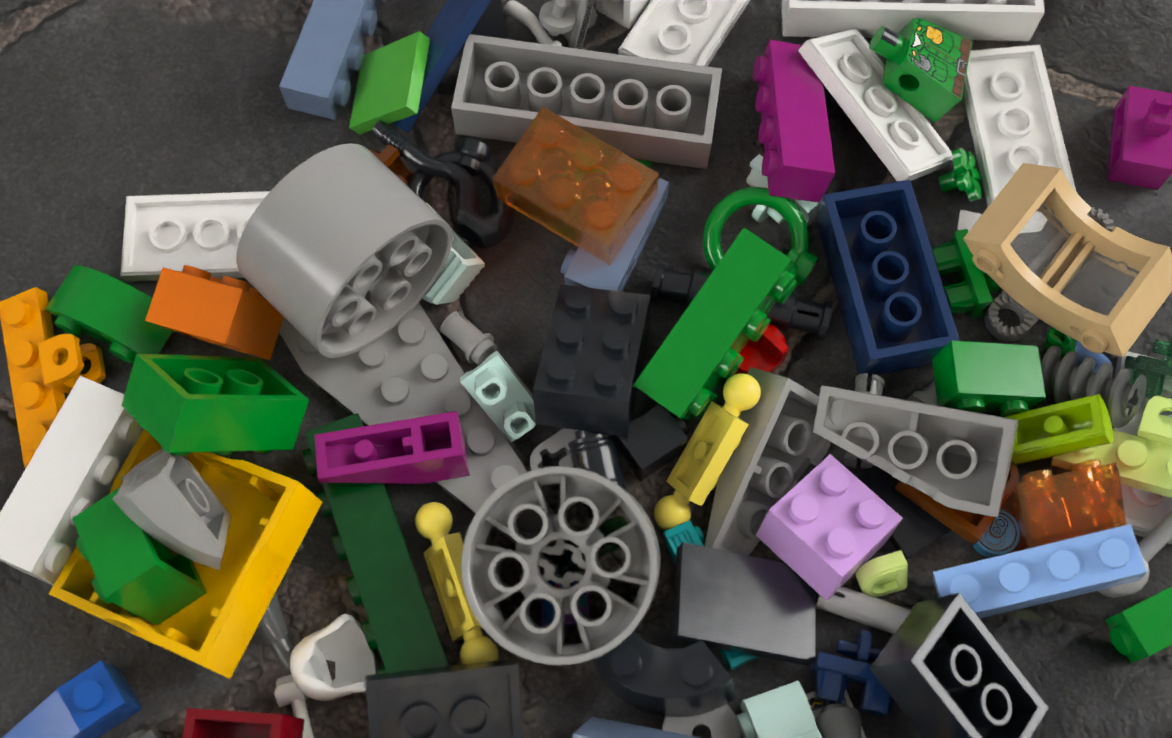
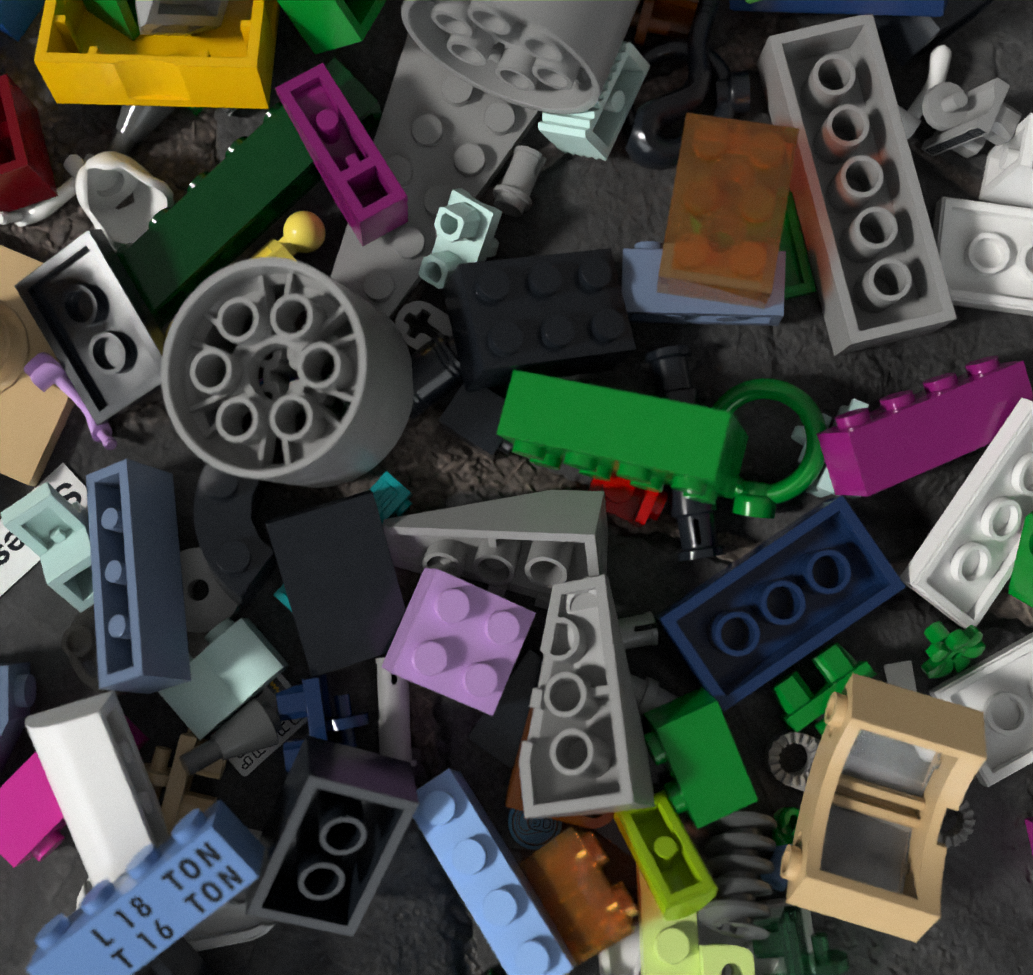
camera: 65 degrees right, 15 degrees up
light yellow plate [654,373,761,531] -> none
yellowish green tile [856,550,908,597] -> none

